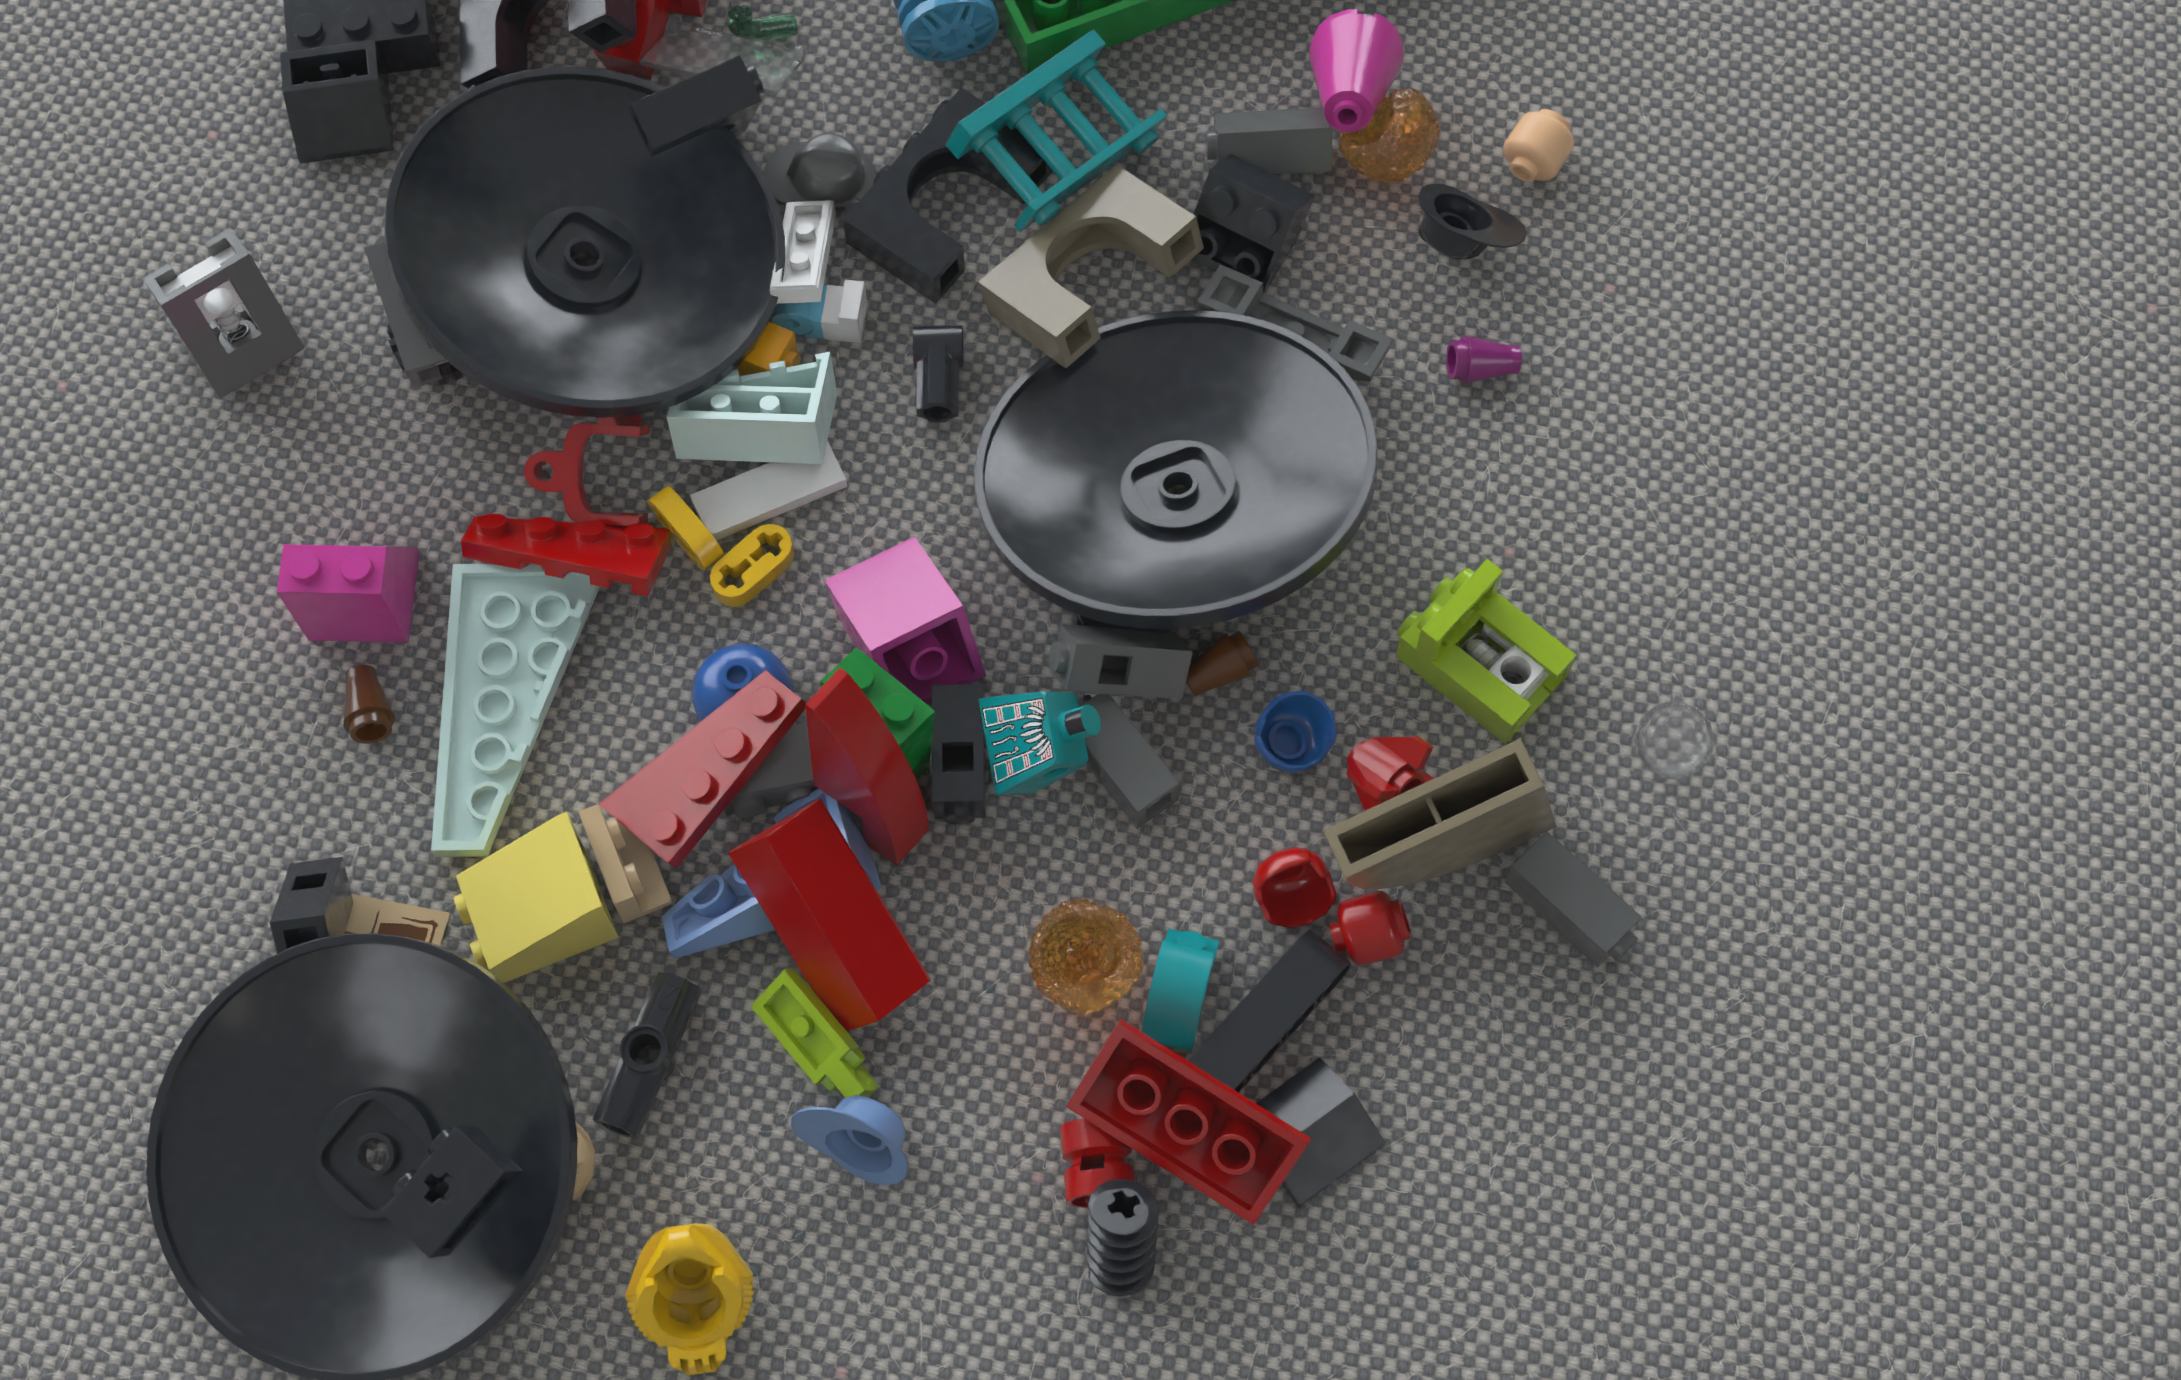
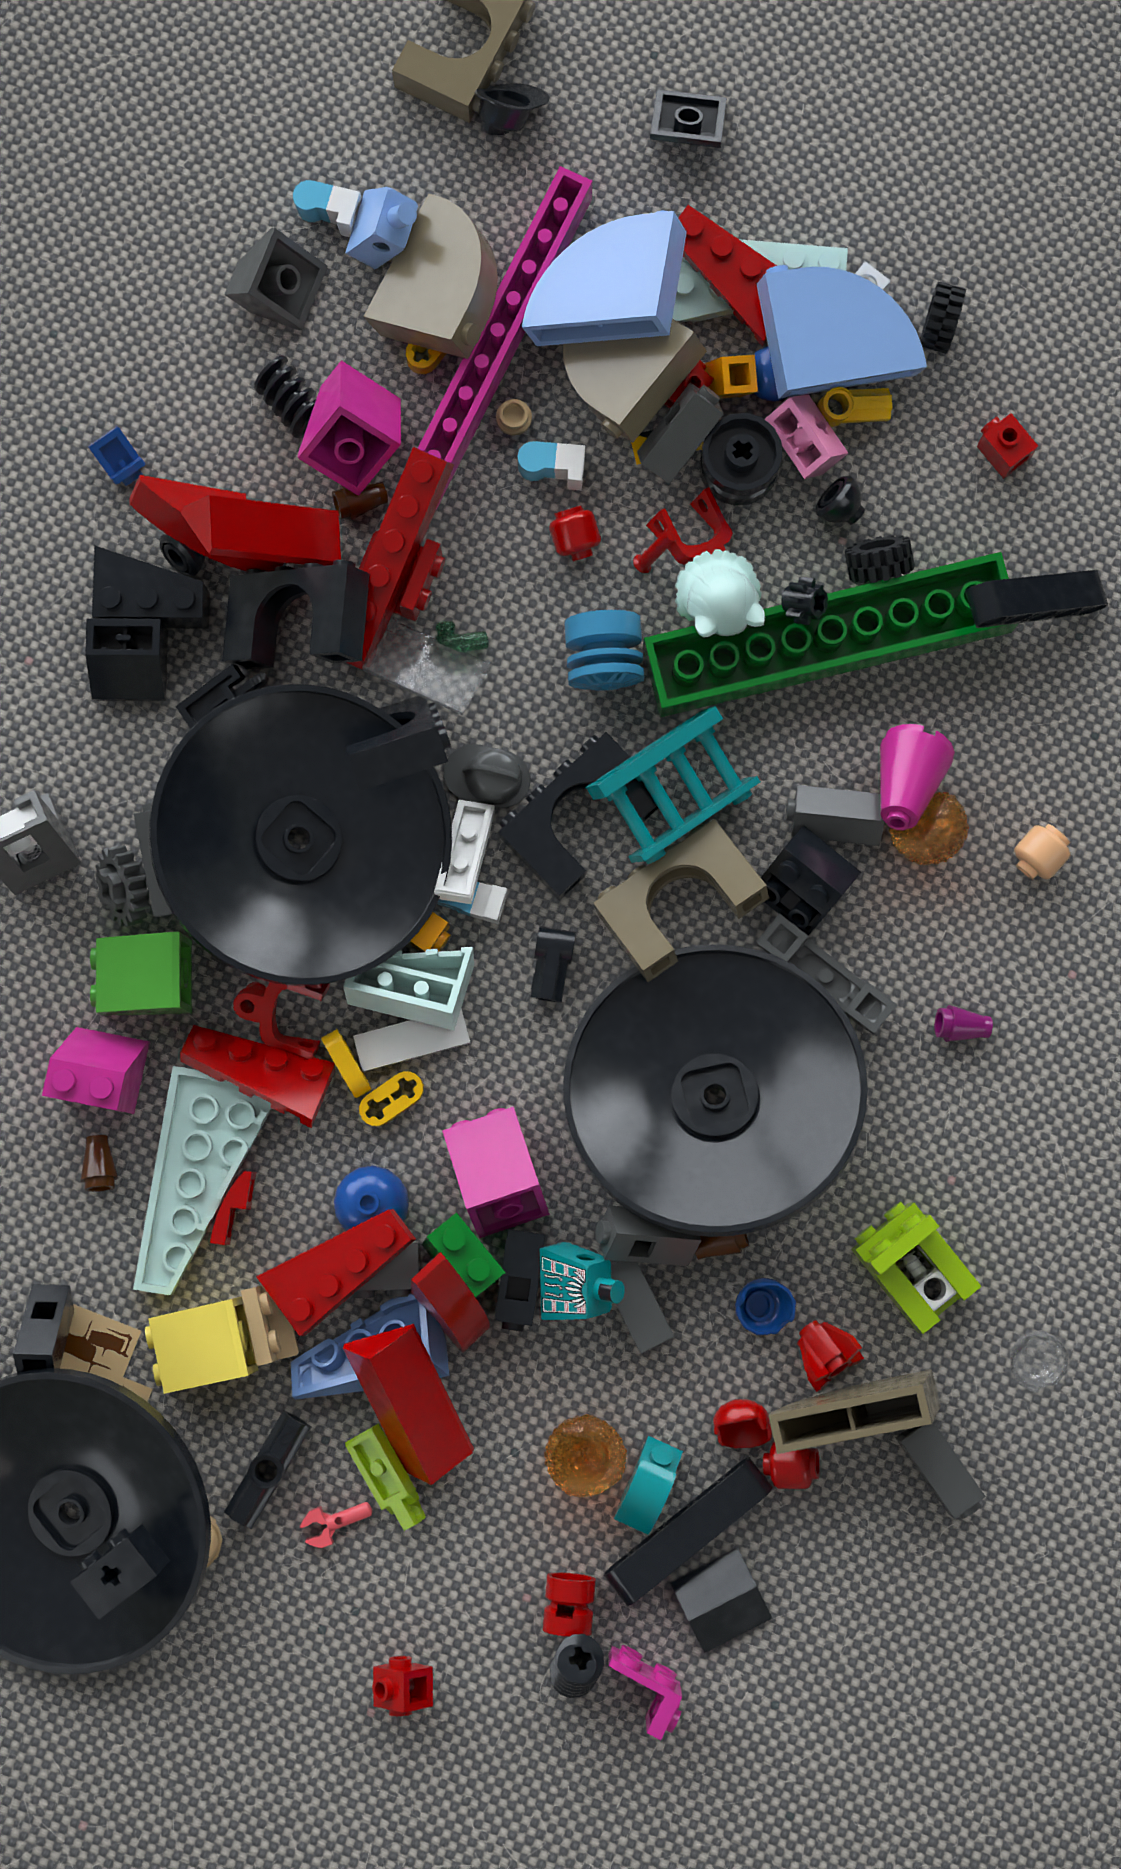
camera: 10 degrees right, 15 degrees up
yellow helmet [625,1223,754,1376] -> none
medium blue piece [791,1095,909,1185] -> none
red slope [1066,1019,1311,1225] -> none
black piece [1418,183,1527,259] -> none
none -> bright green slope [90,932,192,1016]
none -> dark grey gear [95,845,150,927]
none -> red slope [210,1171,257,1245]
none -> coral bar [300,1502,372,1548]
none -> red brick [372,1656,433,1716]
none -> dark pink bracket [608,1645,682,1741]

